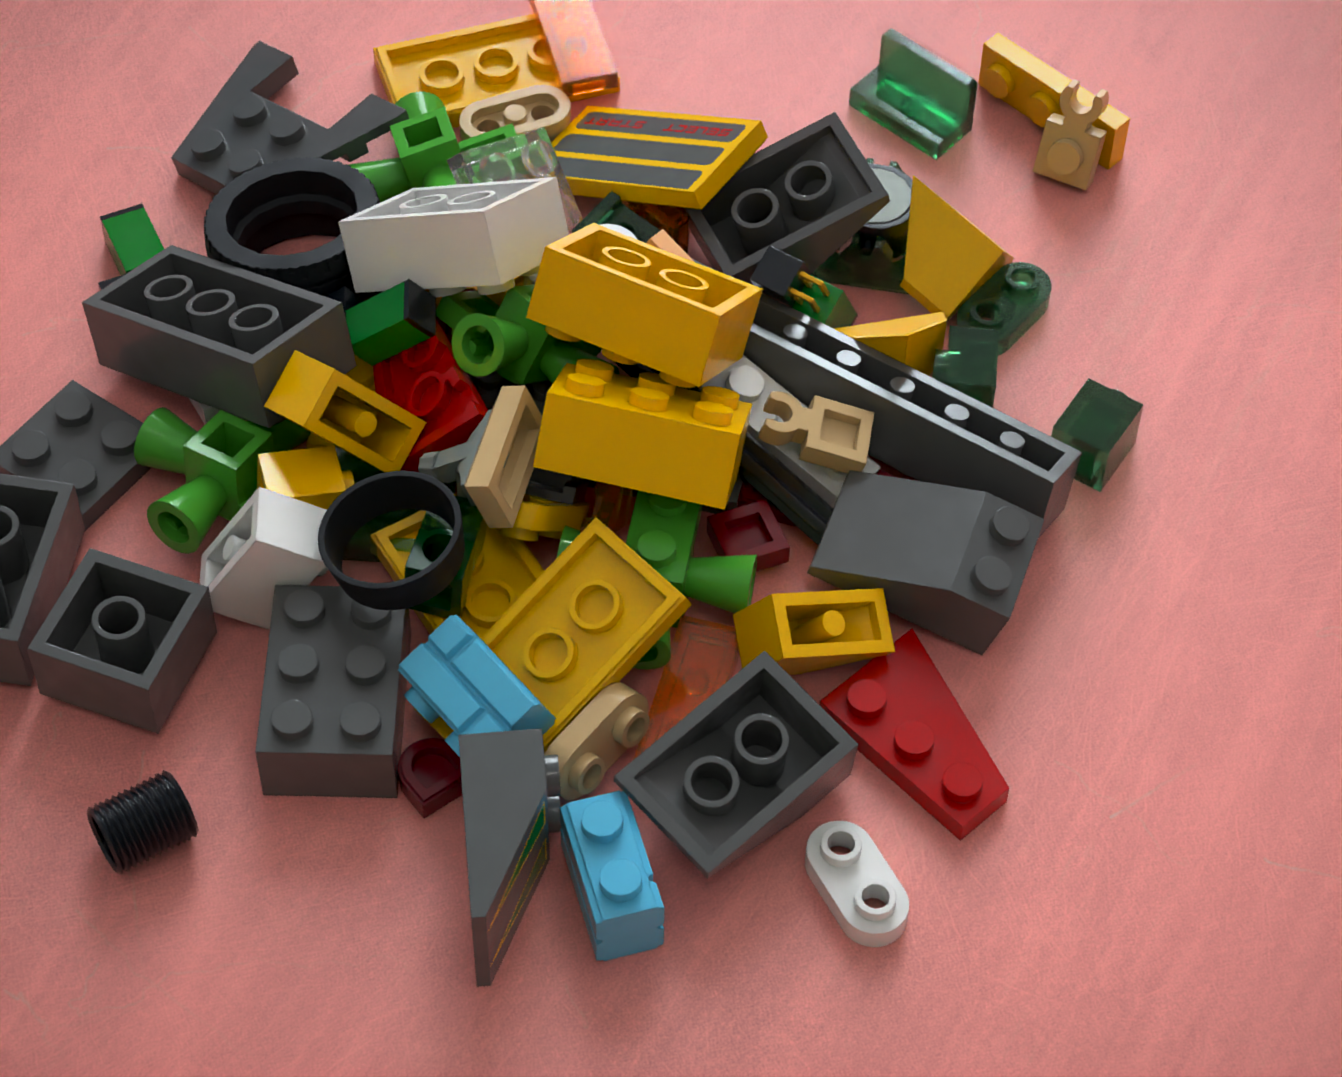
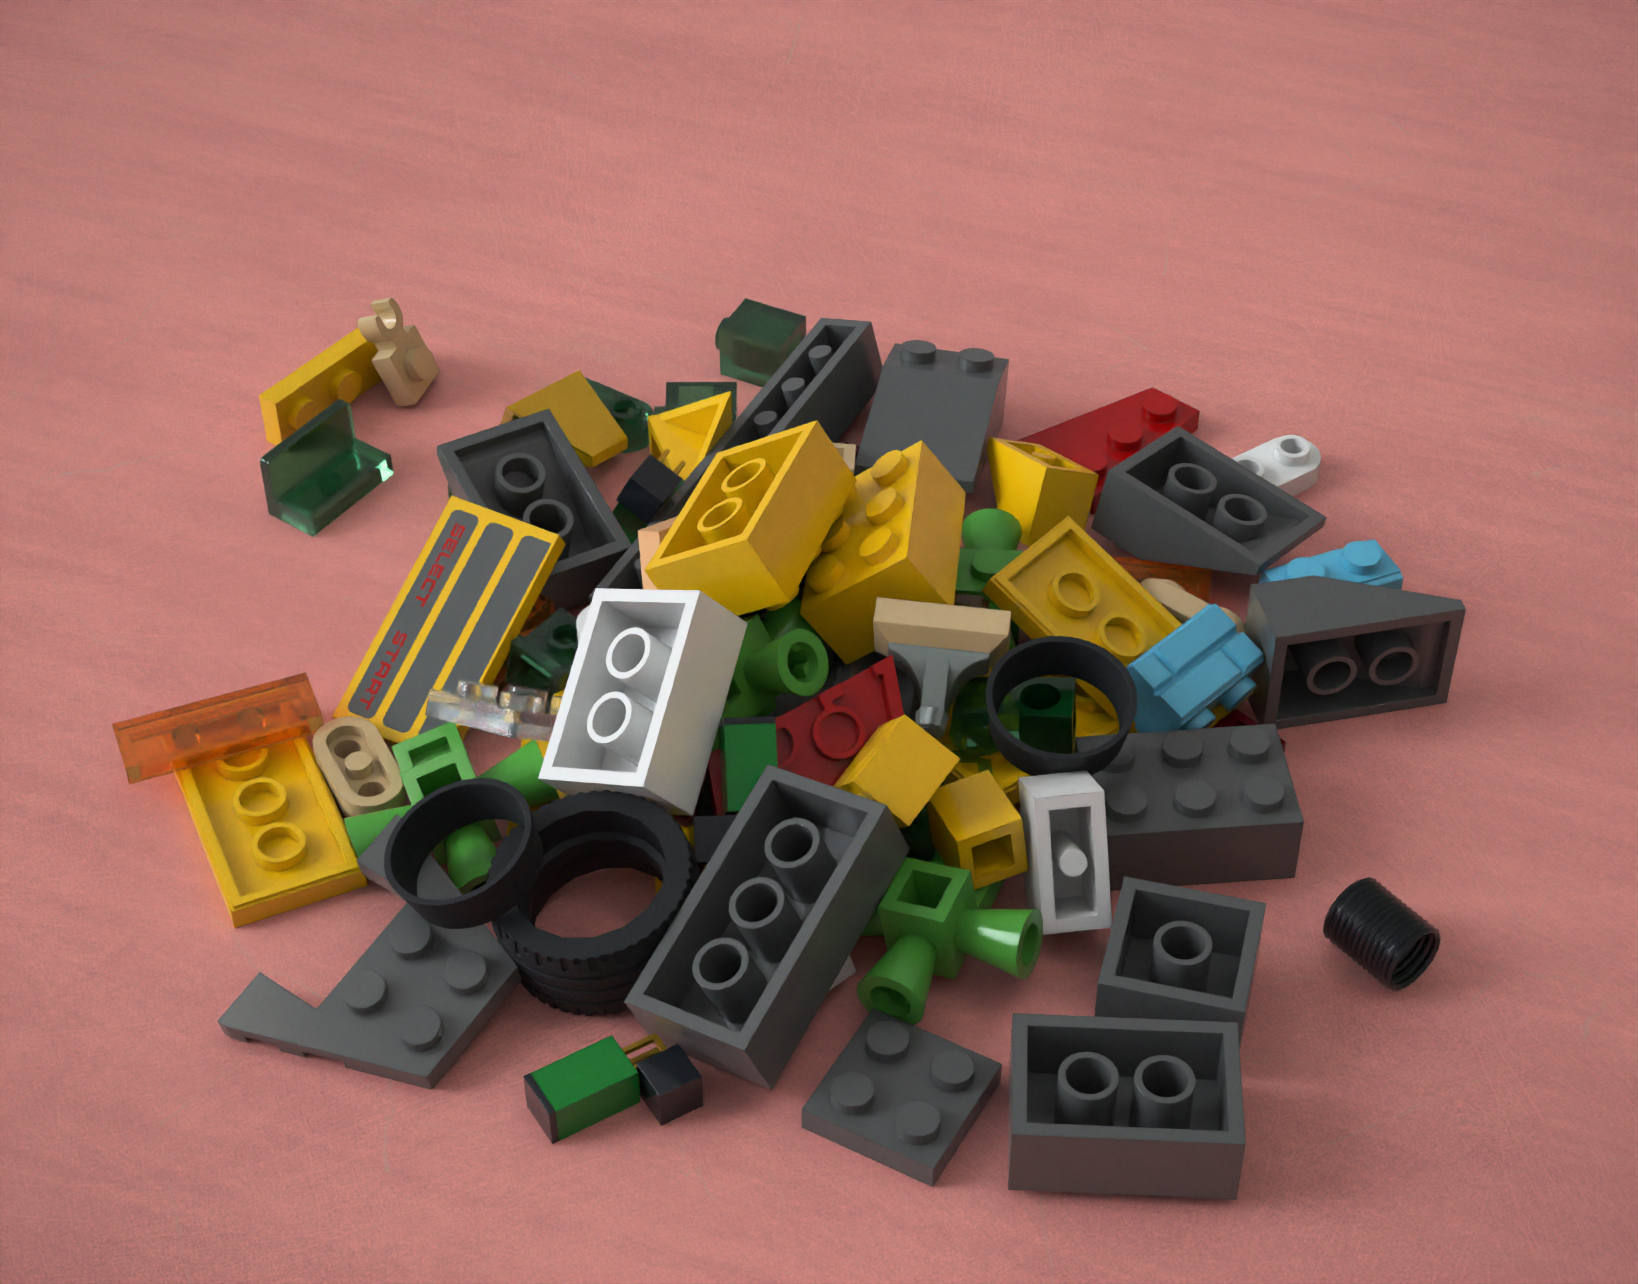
camera: 95 degrees left, 10 degrees down
none -> black tyre [384,778,543,929]

